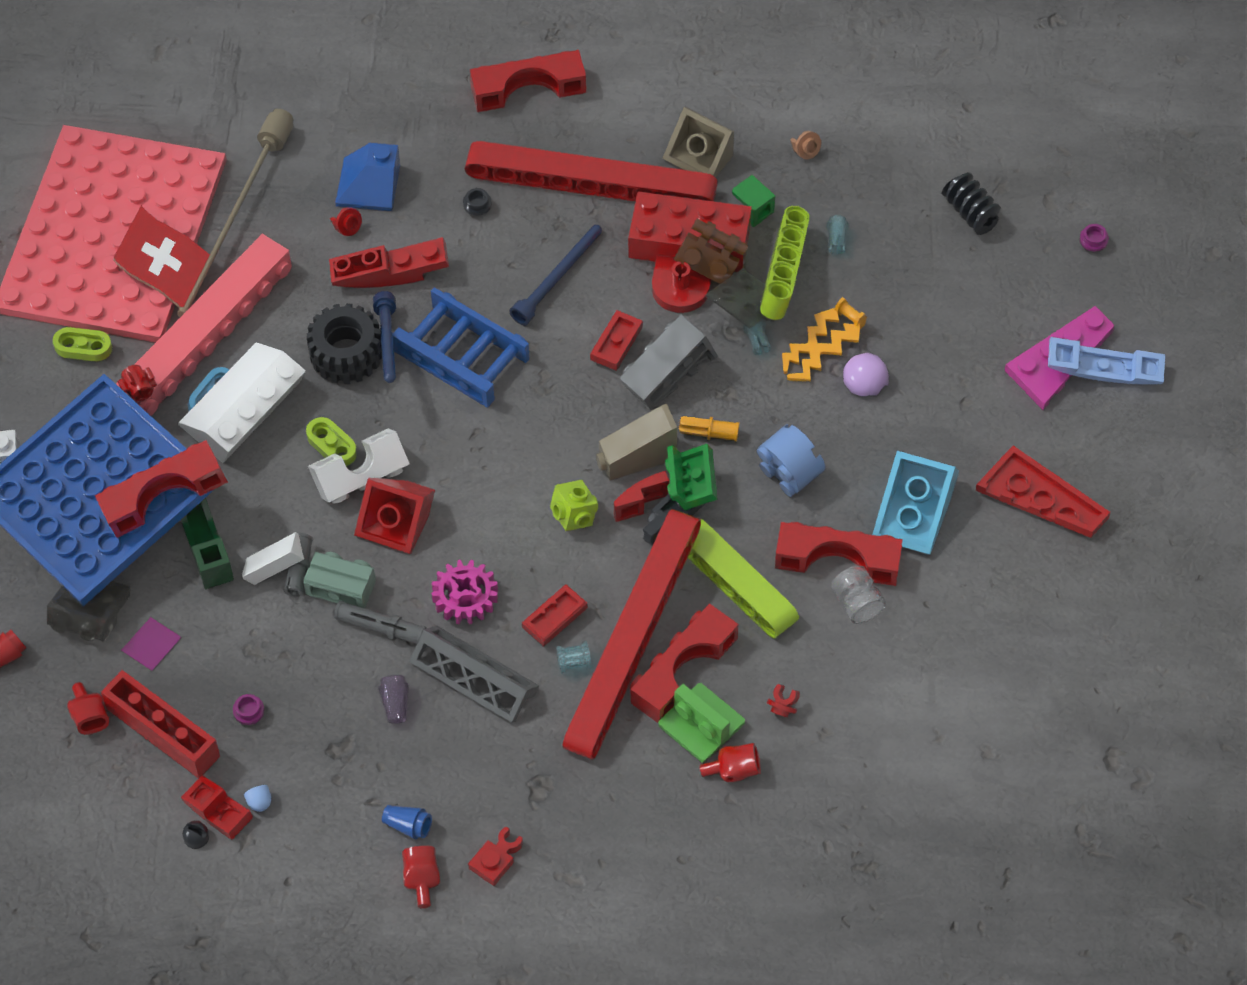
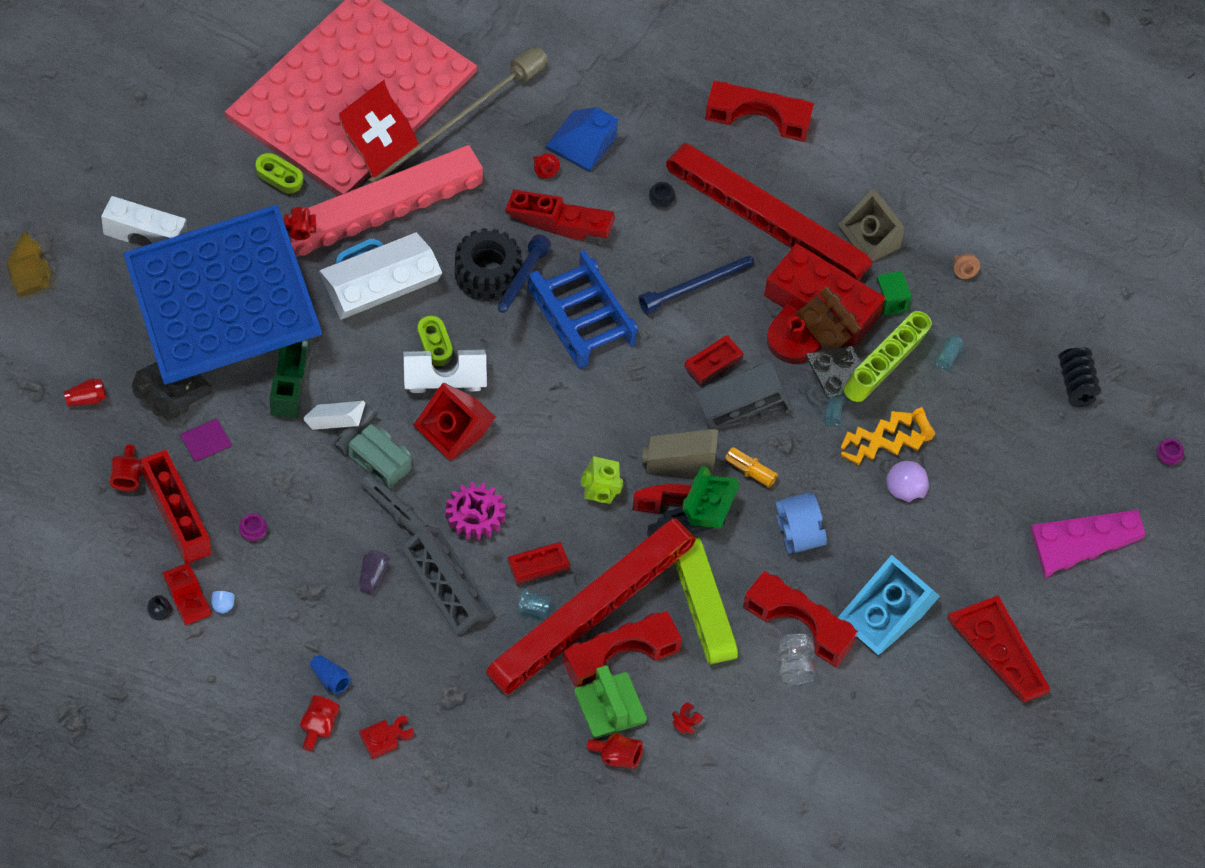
camera: 20 degrees right, 0 degrees up
red arch [95,440,228,538] -> none
light blue slope [1048,337,1165,384] -> none

